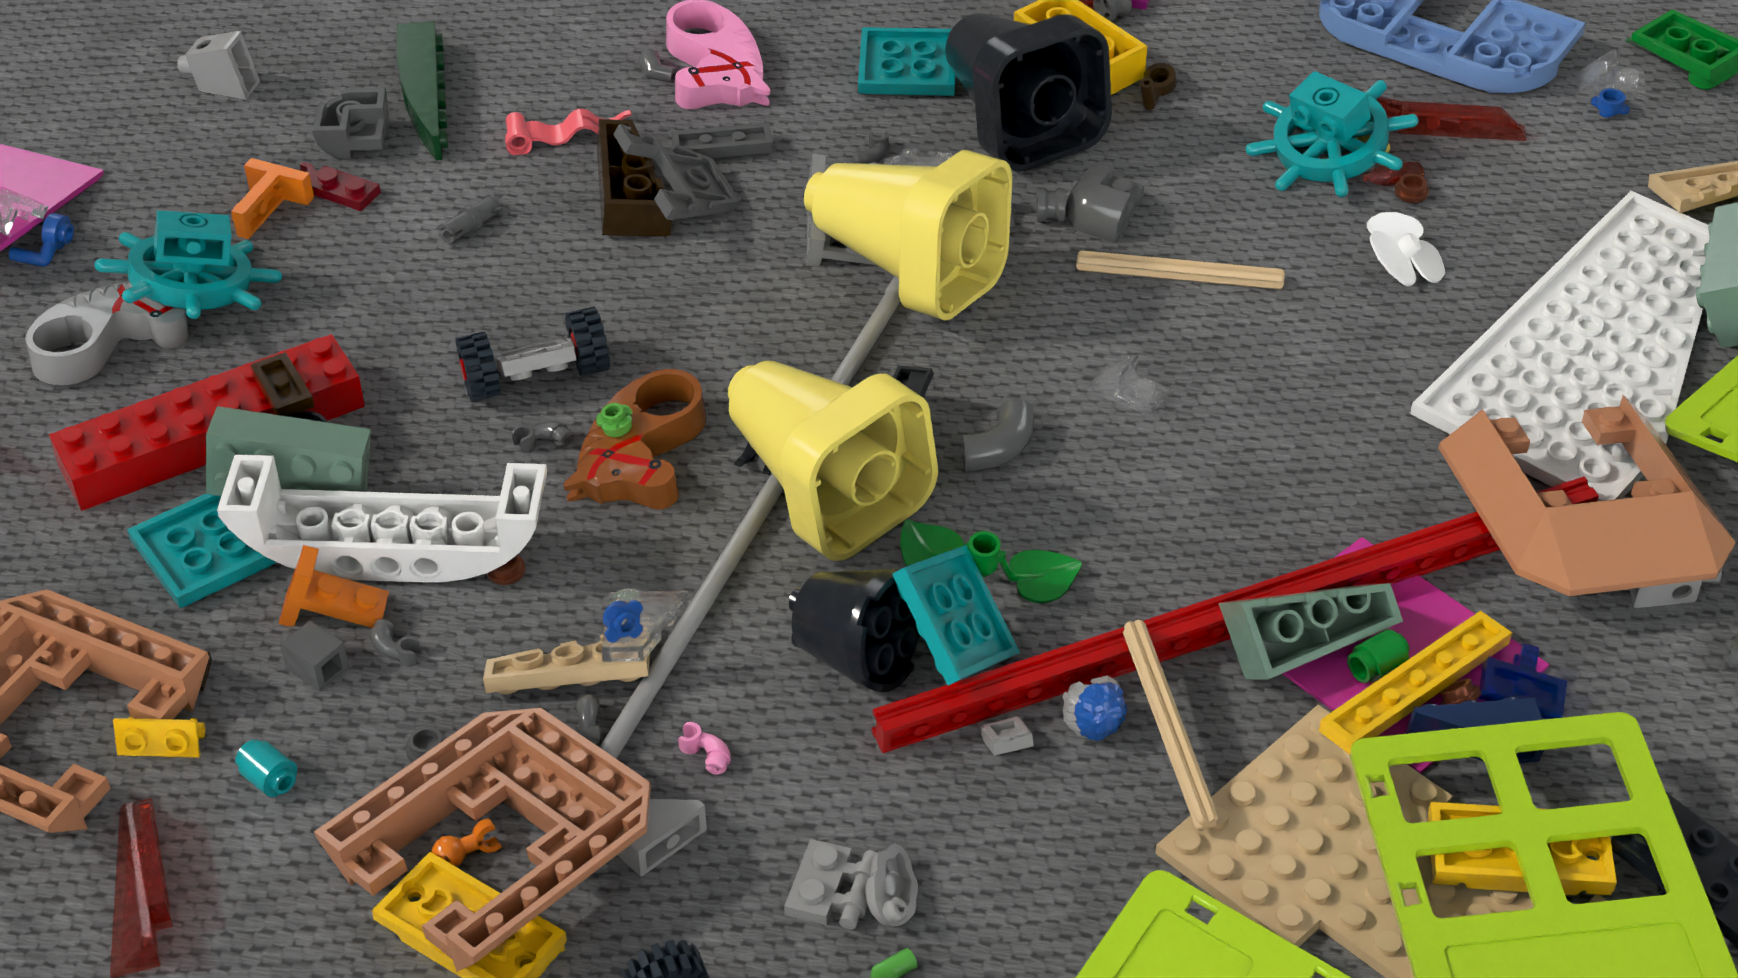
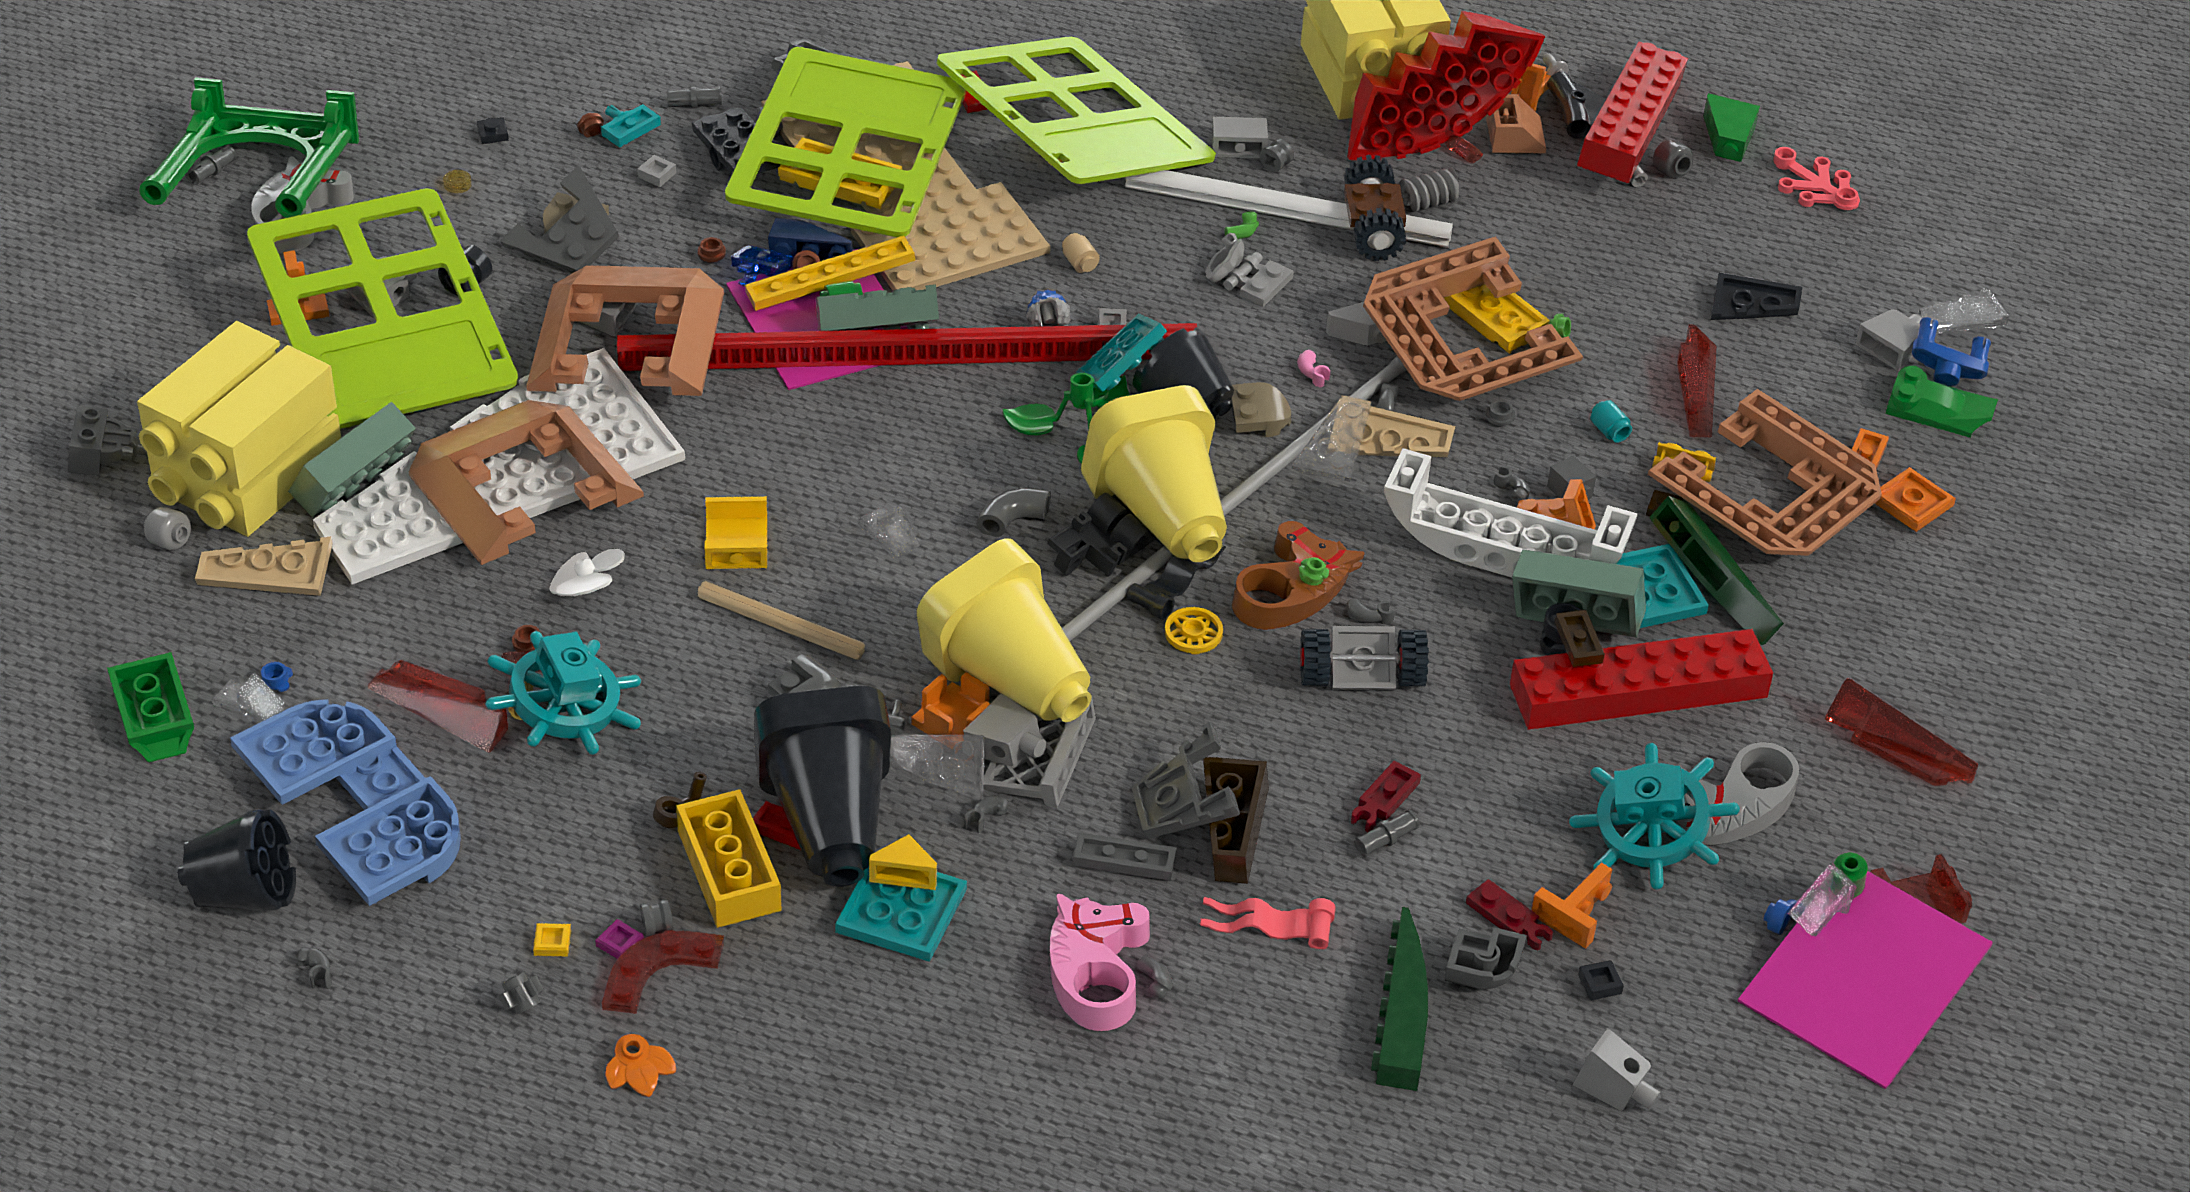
camera: 165 degrees left, 0 degrees up
orange arm [432,818,502,867] -> none
blue plate [603,600,643,643] -> none
tan axle [1123,620,1218,831] -> none
none -> nougat slope [409,400,644,565]
none -> copper plate [698,237,726,262]
none -> yellow panel [705,496,767,569]
none -> yellow slope [869,834,937,890]
none -> tan brick [1062,233,1100,273]
none -> yellow wheel [1165,607,1223,654]
none -> dark tan slope [1231,382,1291,437]
none -> dark red plate [1351,760,1421,832]
none -> bright green plate [1549,313,1571,338]
none -> black plate [1578,960,1624,1001]
none -> dark green slope [1650,496,1784,645]

